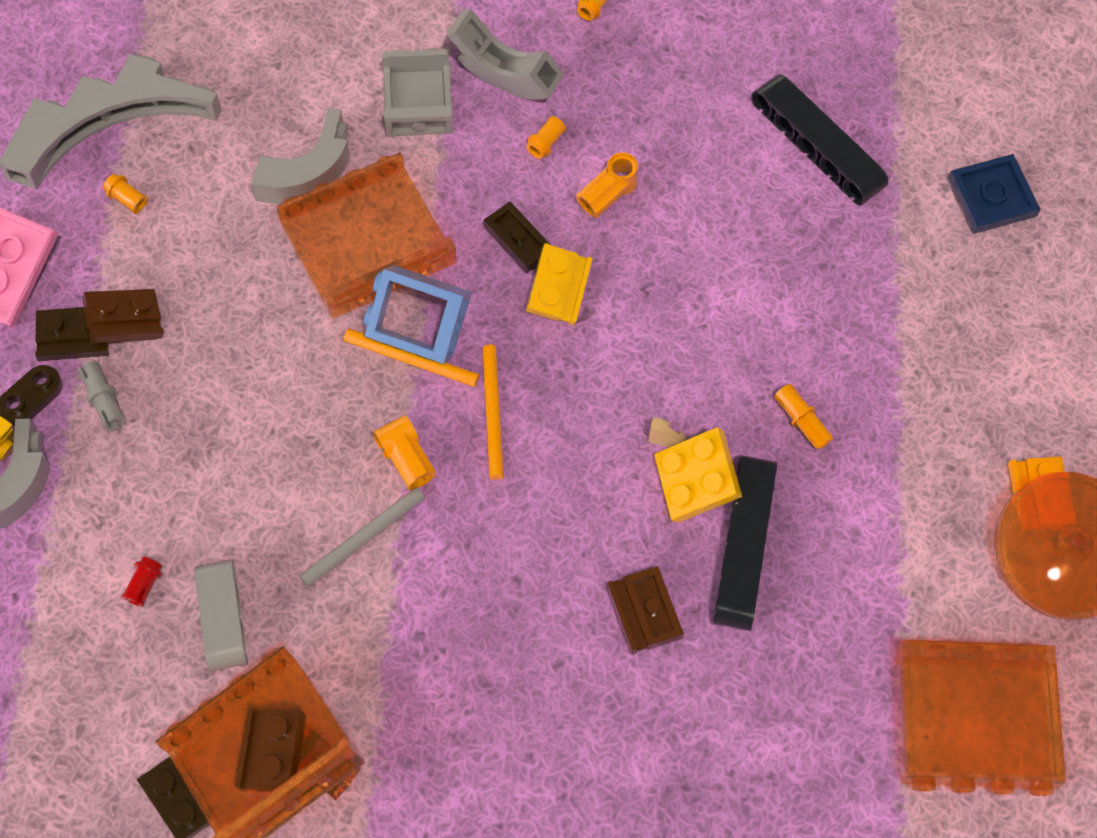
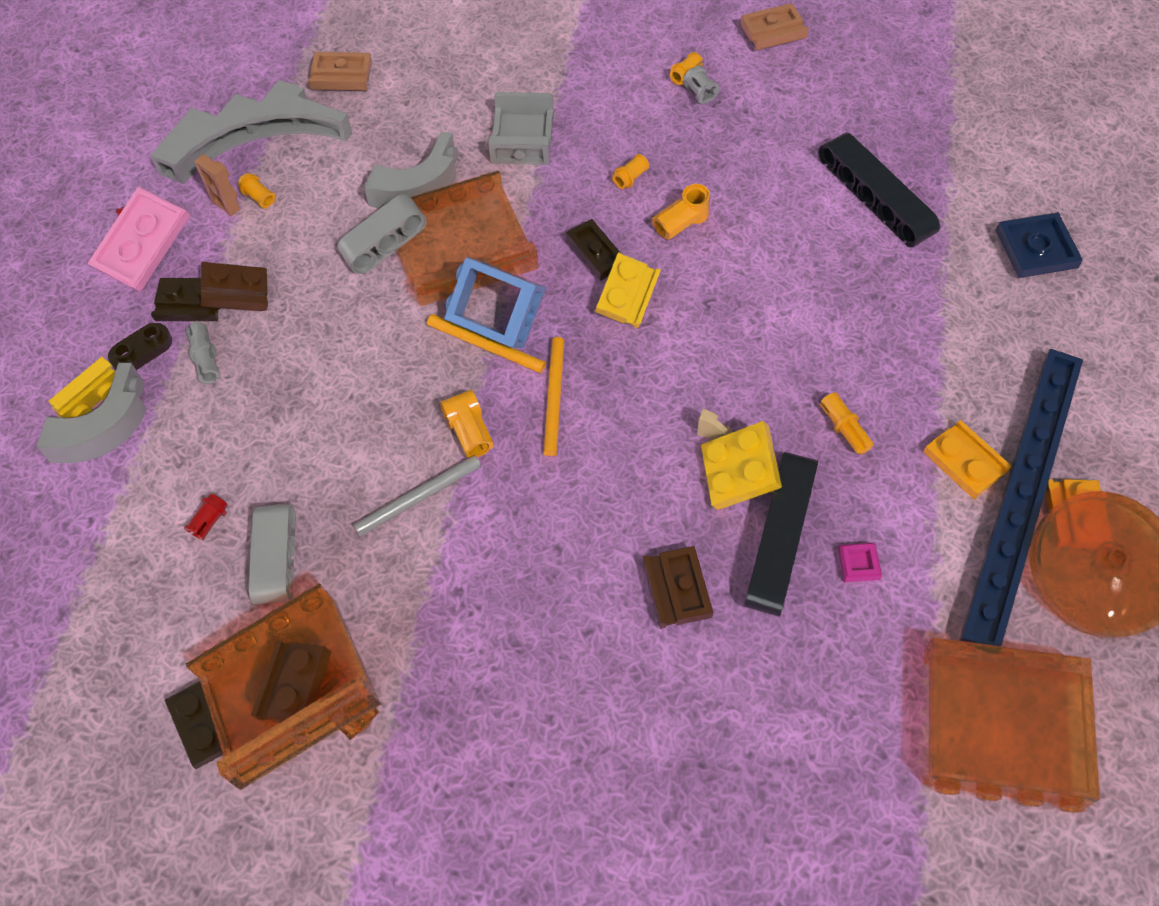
camera: 10 degrees right, 5 degrees down
light grey arch [446,8,564,100] -> none
none -> nougat plate [194,154,240,216]
none -> nougat plate [309,52,372,91]
none -> light grey beam [338,194,427,274]
none -> light grey bush [683,65,720,104]
none -> dark pink tile [838,543,882,582]
none -> light orange plate [923,420,1012,500]
none -> dark blue plate [958,348,1083,657]

